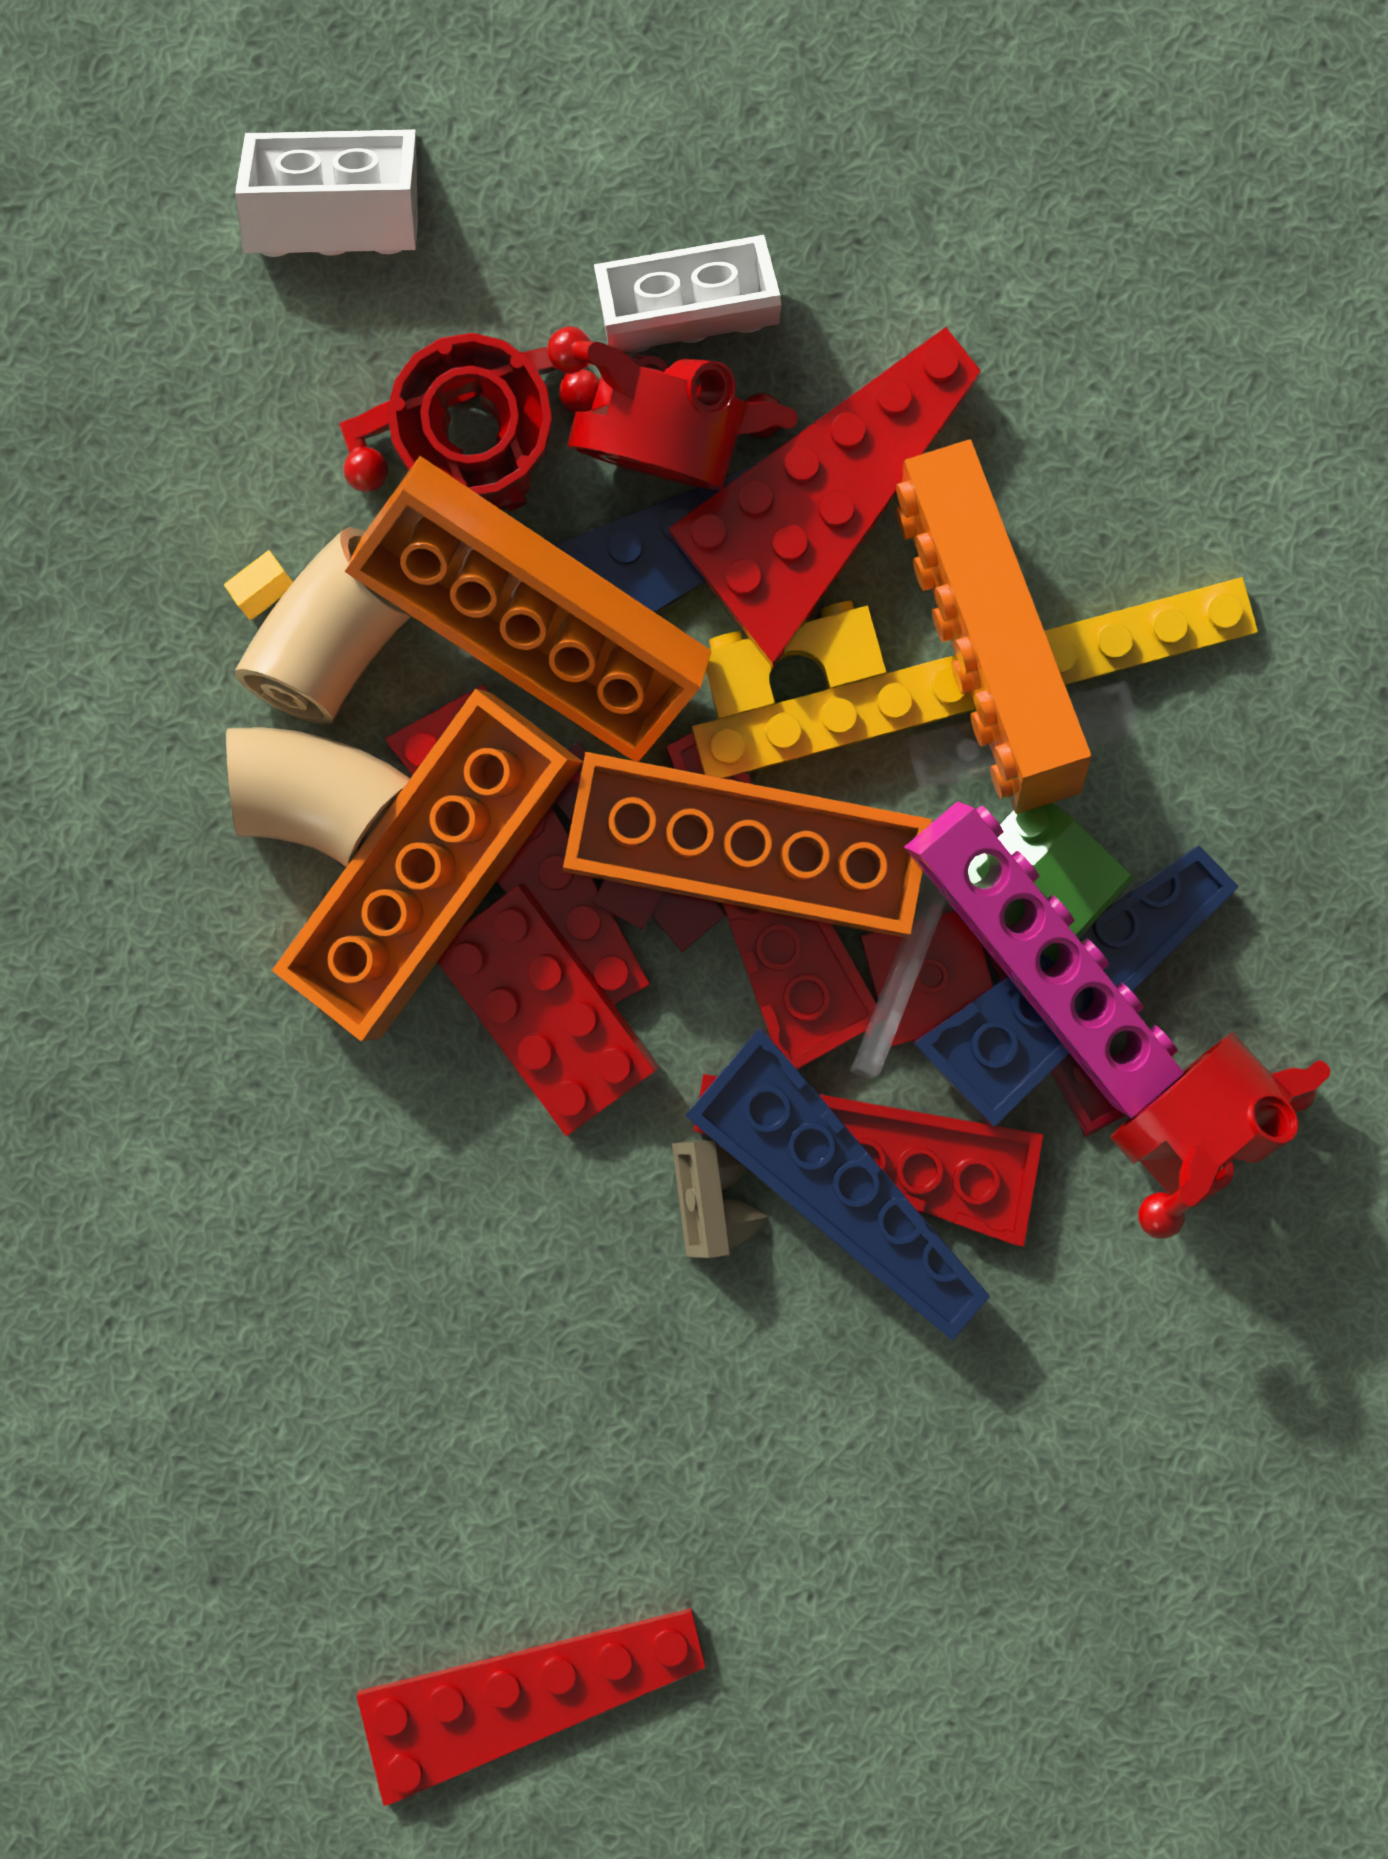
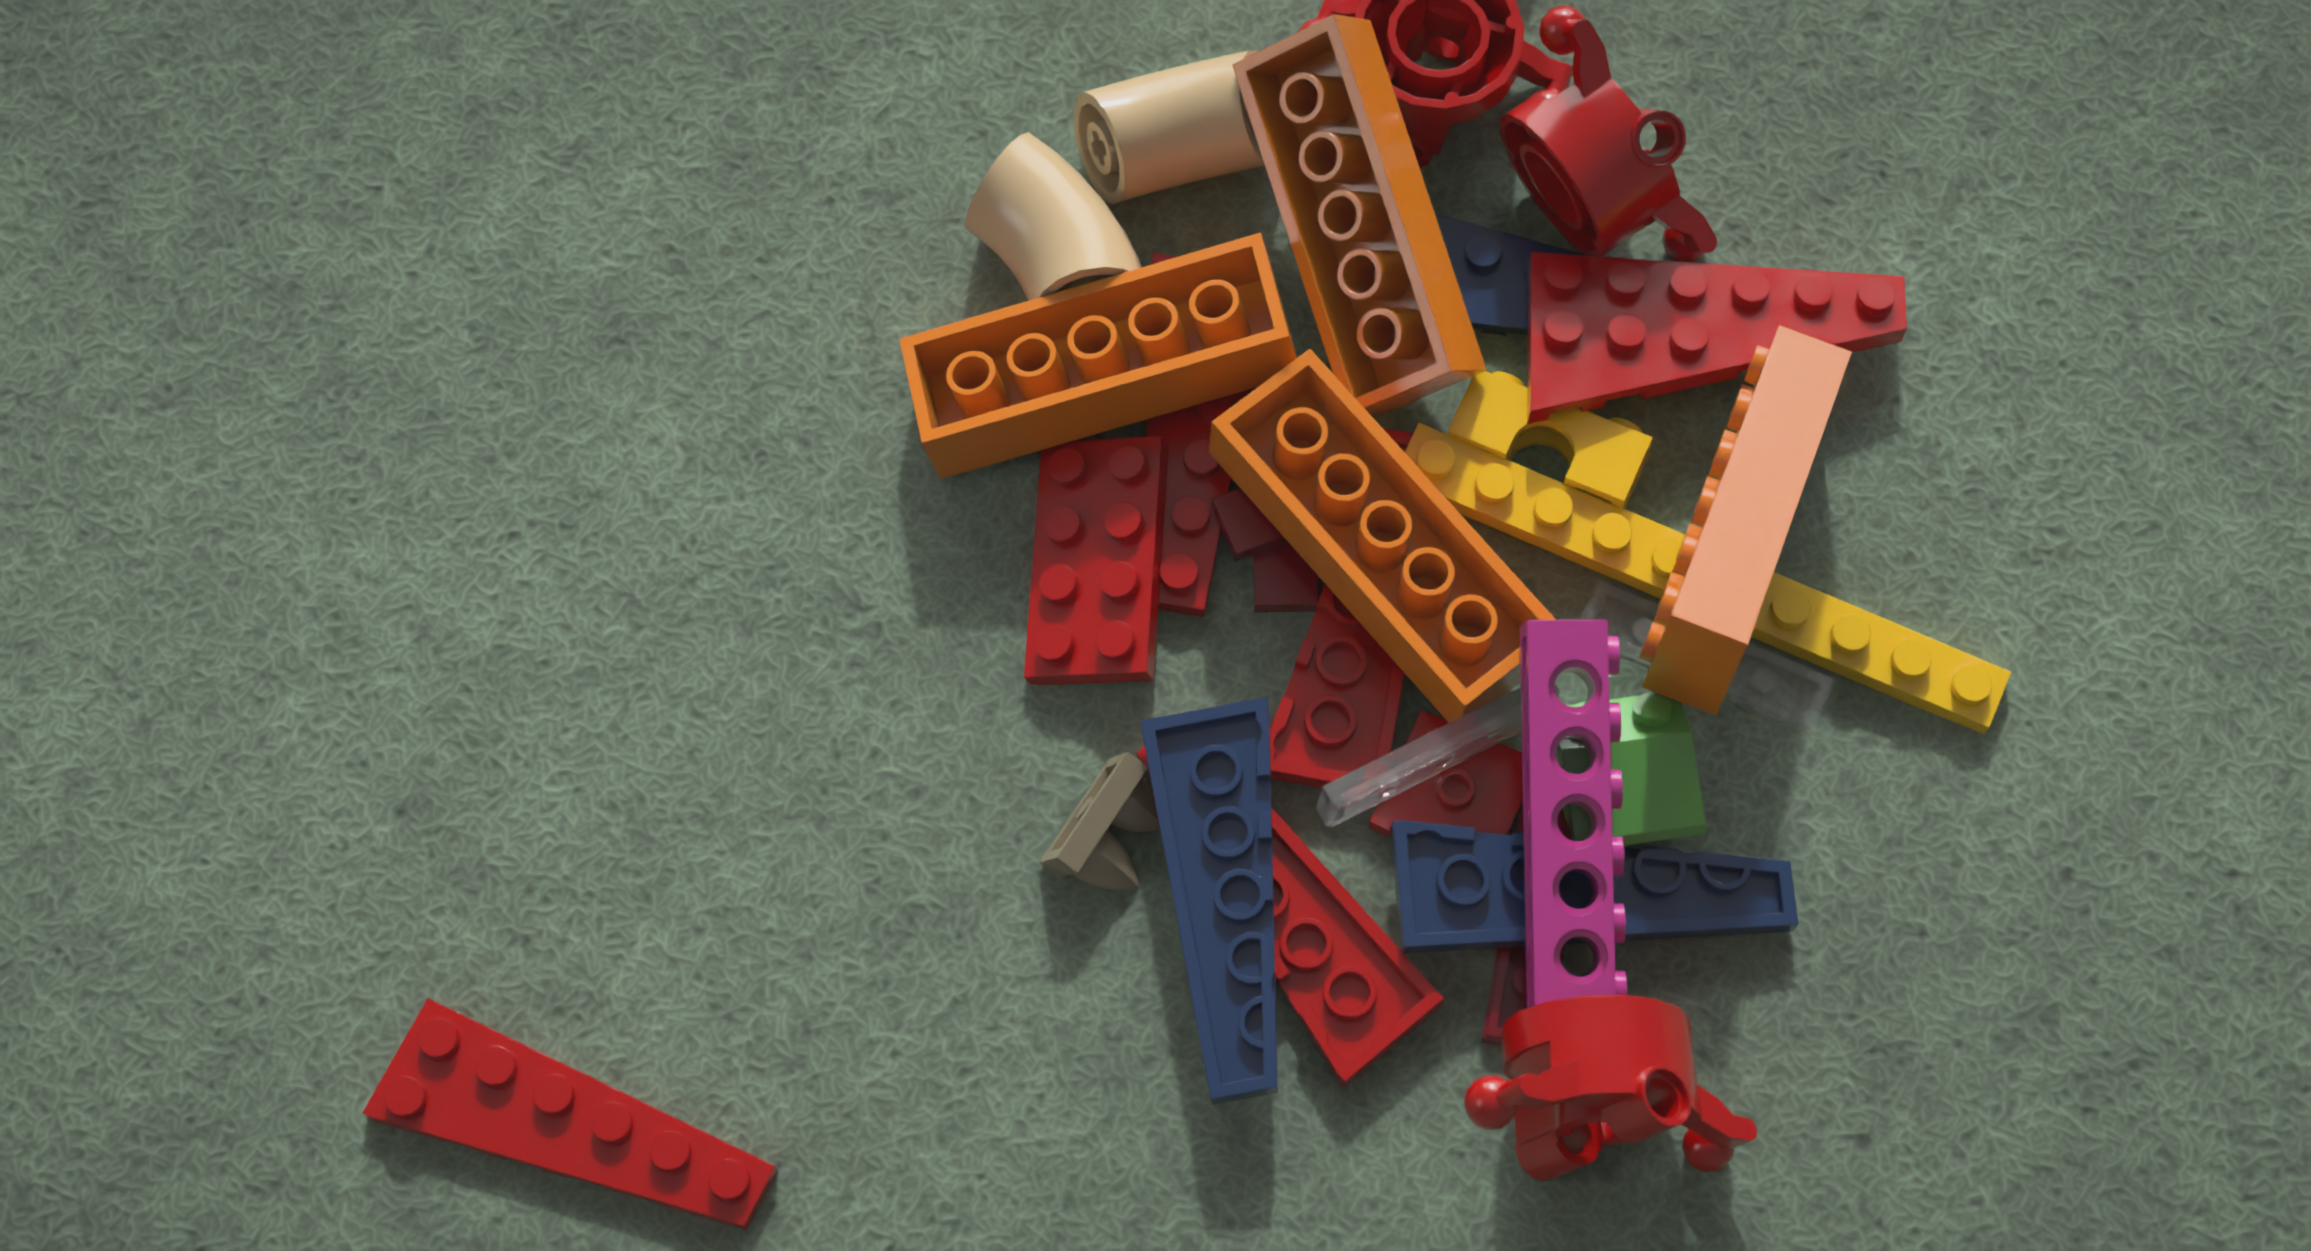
camera: 45 degrees right, 20 degrees down
yellow tile [224,550,293,620] -> none
white slope [594,235,781,353] -> none

